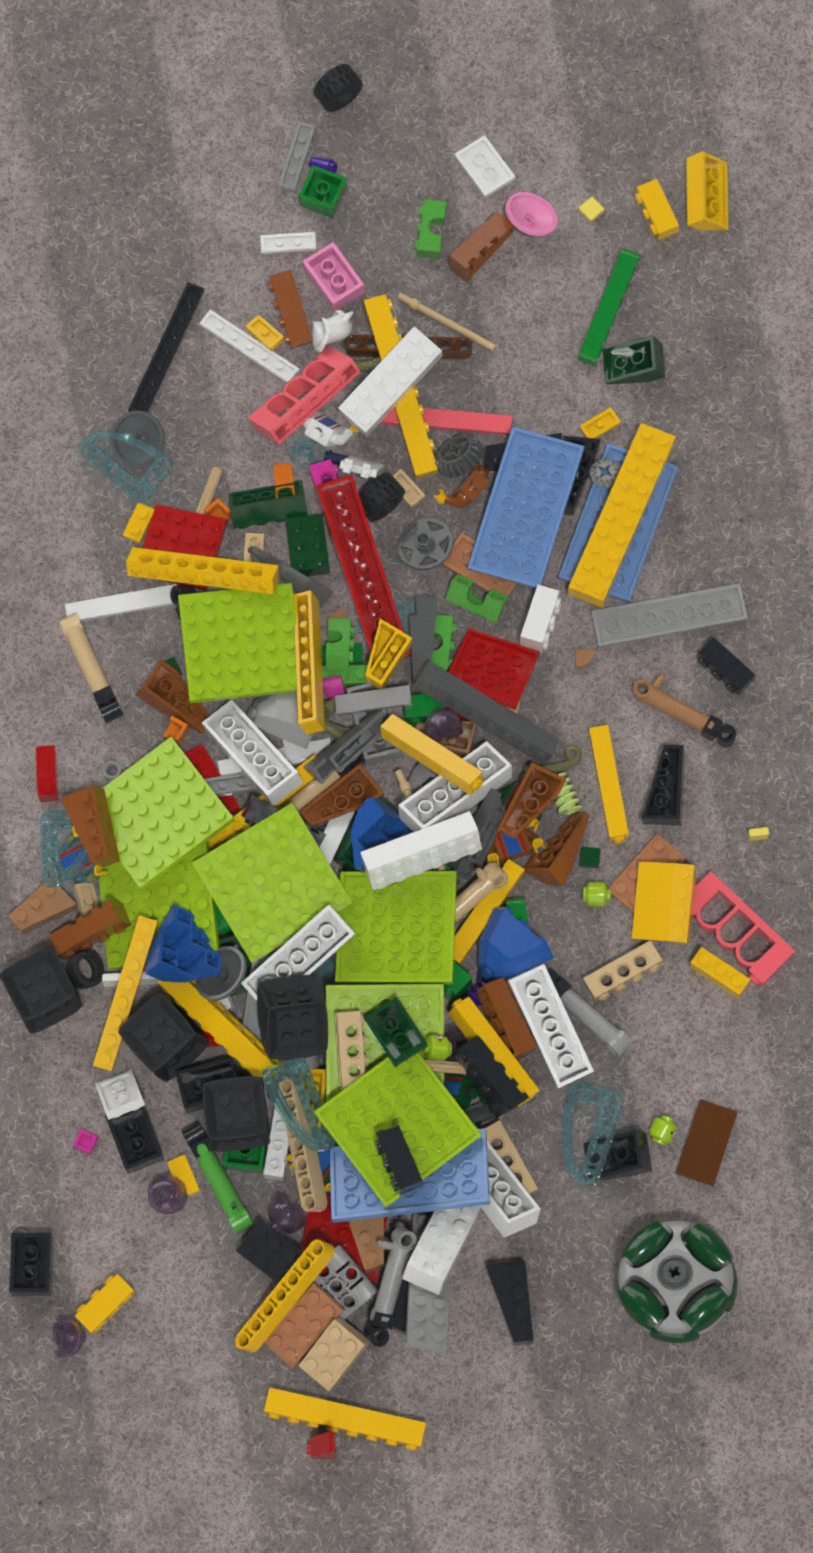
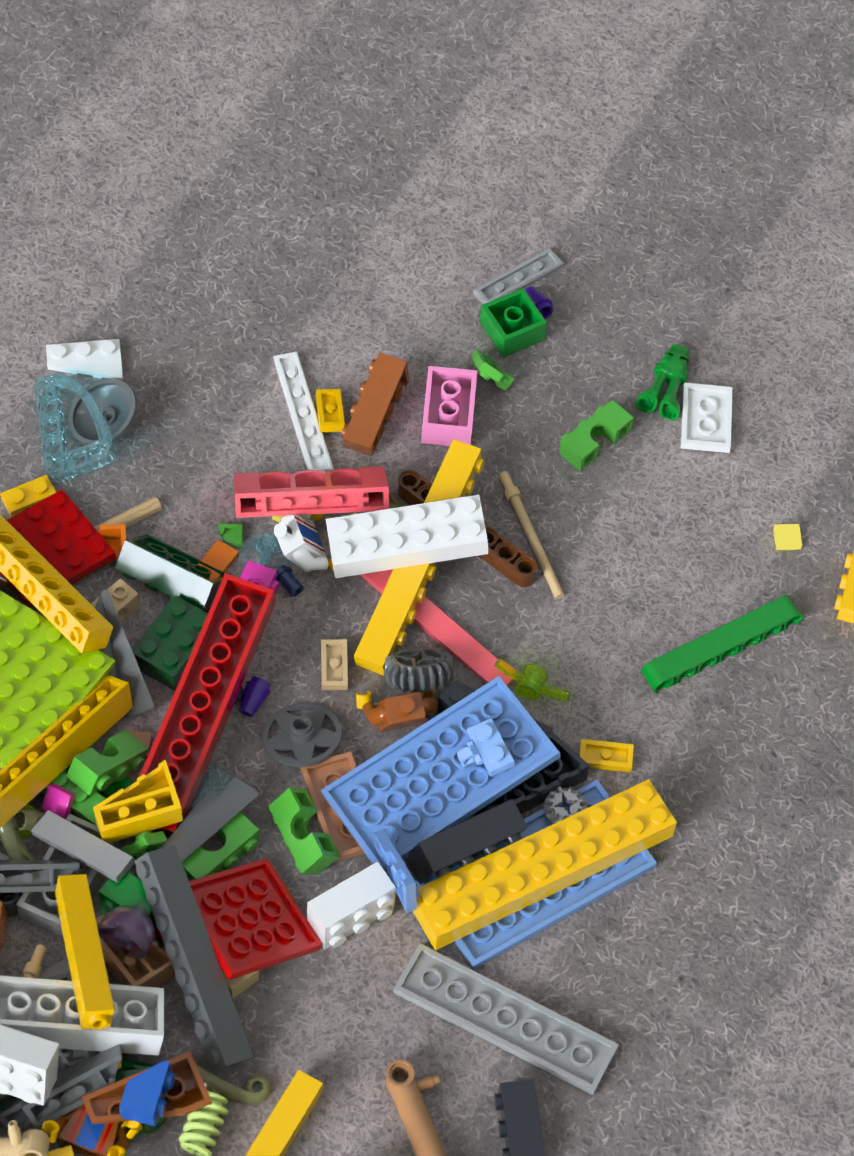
camera: 30 degrees right, 15 degrees down
black tile [128,282,205,412] -> none
white tile [260,232,316,254] -> none
white hair [312,310,354,352] -> none
black tyre [313,64,363,112] -> none
white tile [339,455,386,479] -> none
black tyre [359,473,405,522] -> none
dark orange wedge [449,211,515,283] -> none
bright pink dish [505,192,558,236] -> none
medium nougat tile [575,649,595,669] -> none
dark green slope [603,336,665,385] -> none
none -> white wing [46,339,123,381]
none -> blue slope [119,1060,175,1126]
none -> bright green hinge [120,831,167,866]
none -> bright green tile [218,523,244,549]
none -> dark purple cone [239,676,271,717]
none -> medium blue wing [374,829,420,913]
none -> black wedge [406,799,528,885]
none -> light blue hinge [457,718,515,777]
none -> bright green hinge [471,349,515,390]
none -> clear neon green piece [494,658,570,701]
none -> green piece [636,344,690,421]

